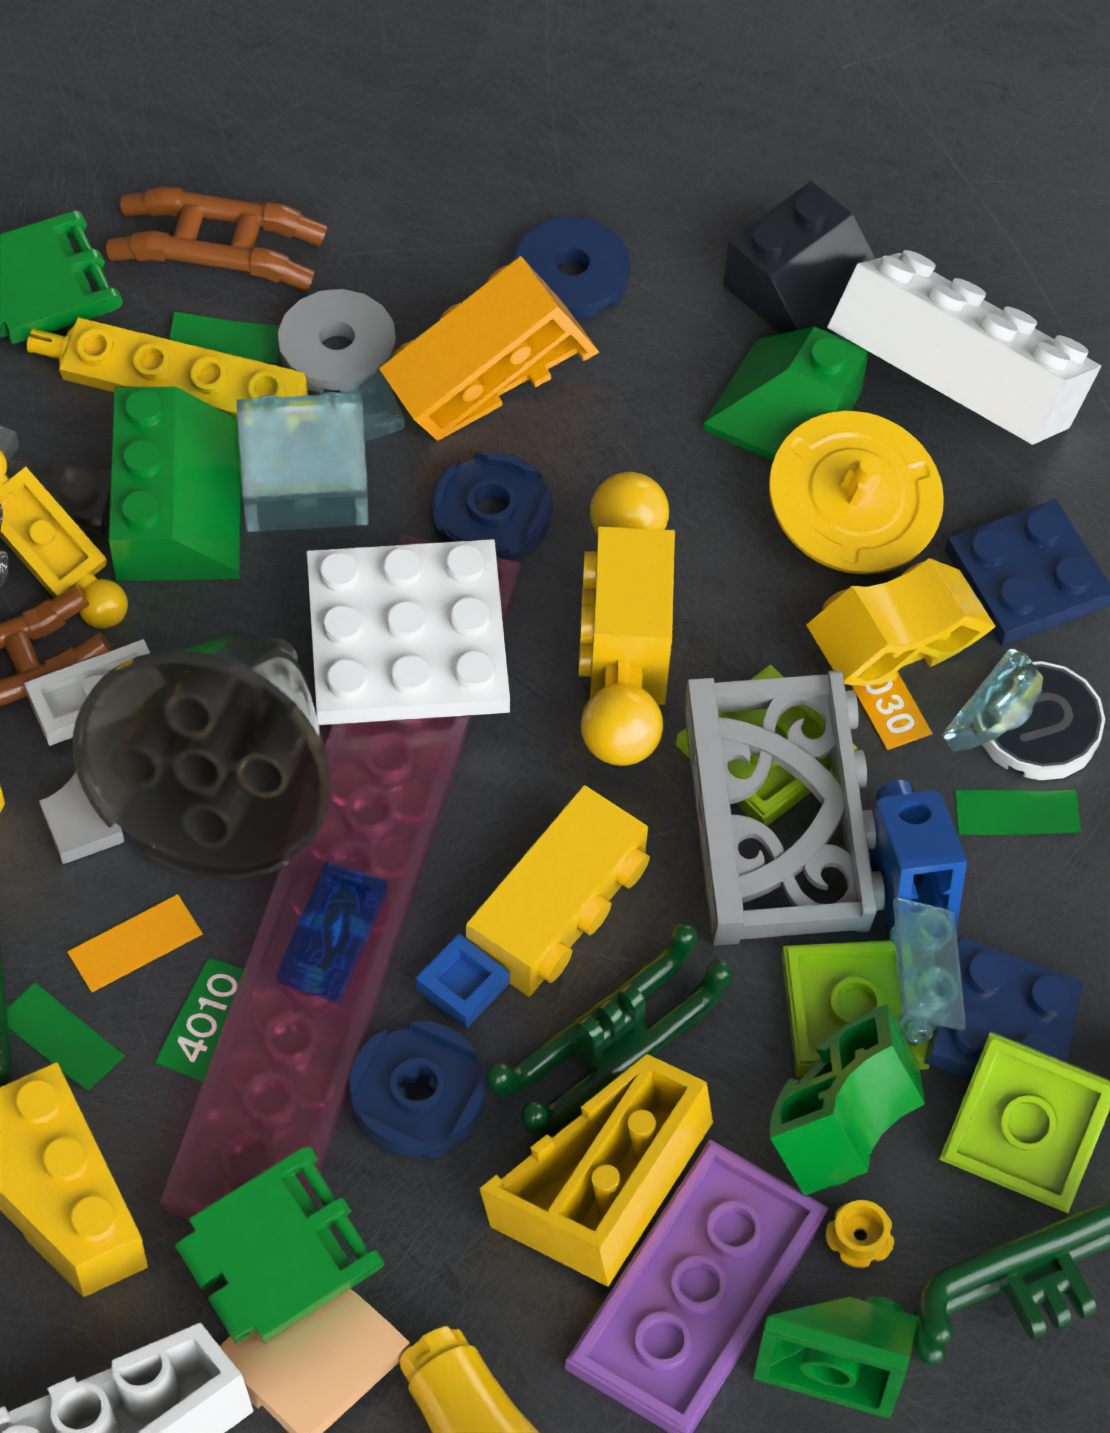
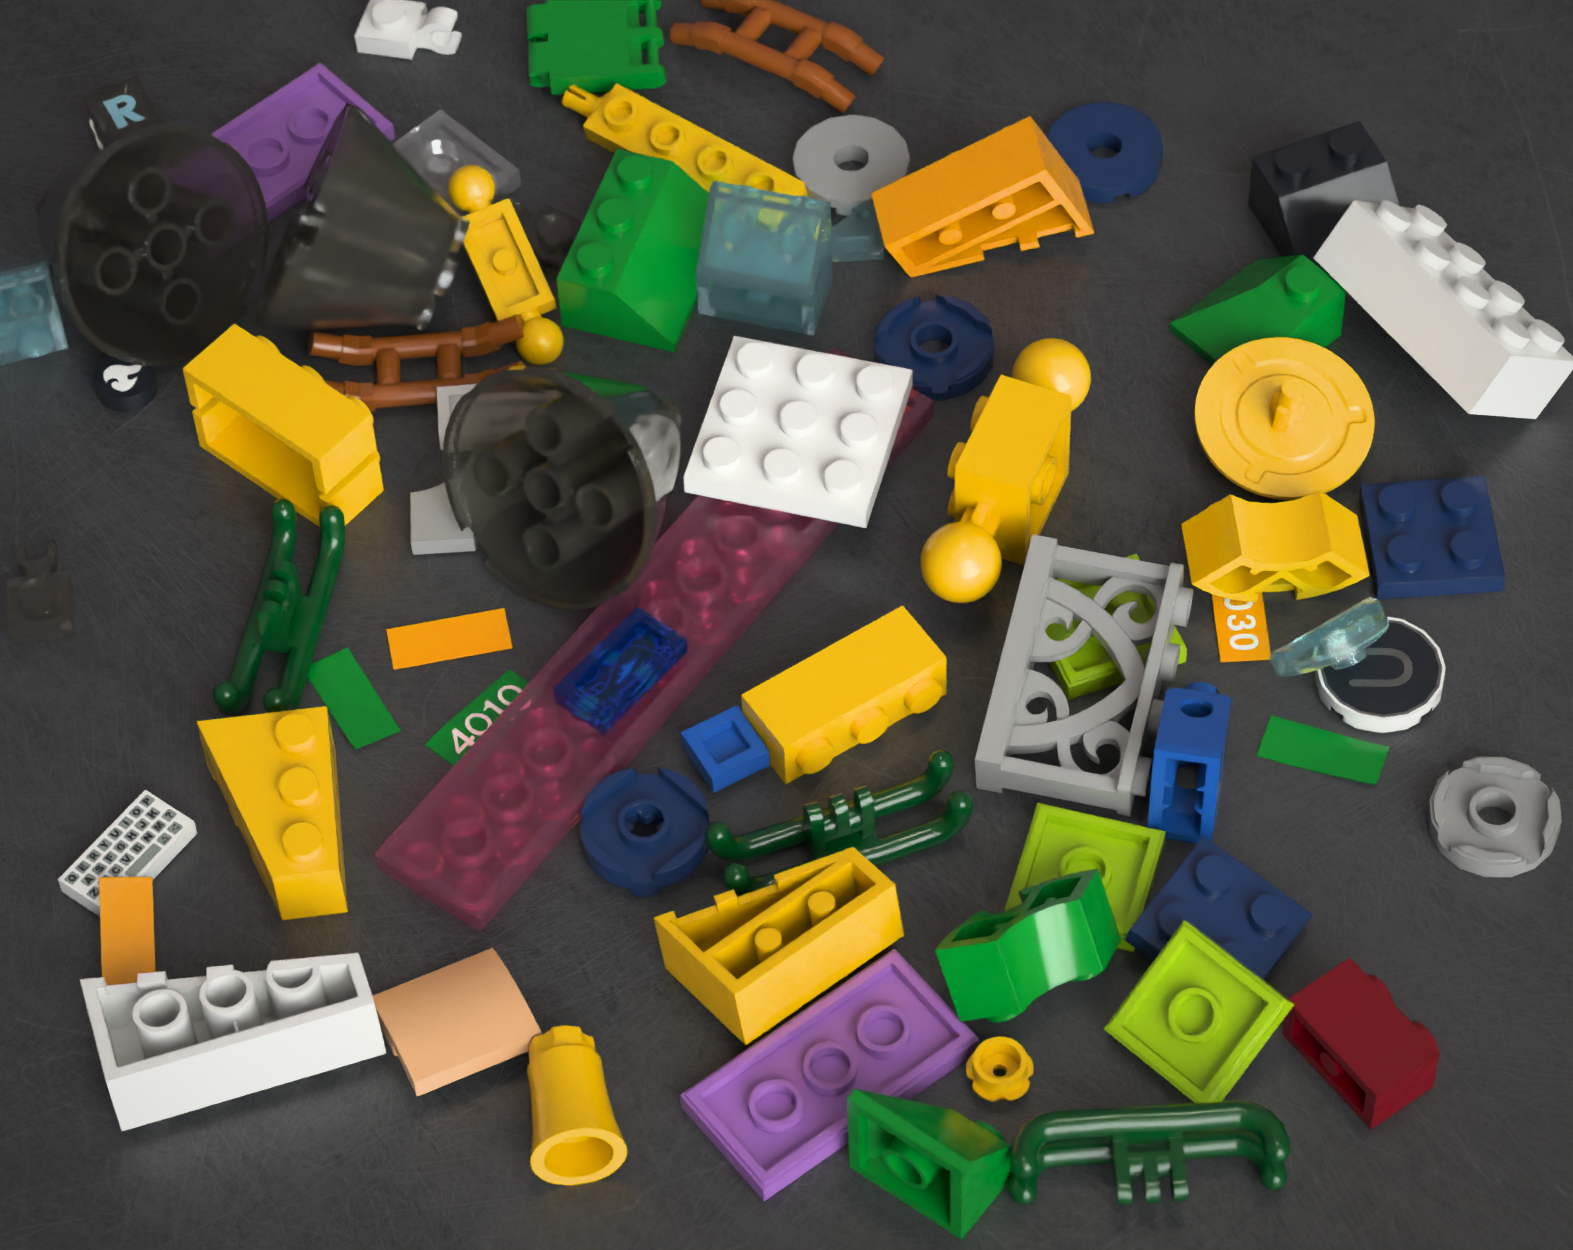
camera: 25 degrees right, 5 degrees down
green sticker [169,312,280,364] -> none
green plate [175,1146,385,1344] -> none
clear light blue hinge [890,897,966,1043] -> none

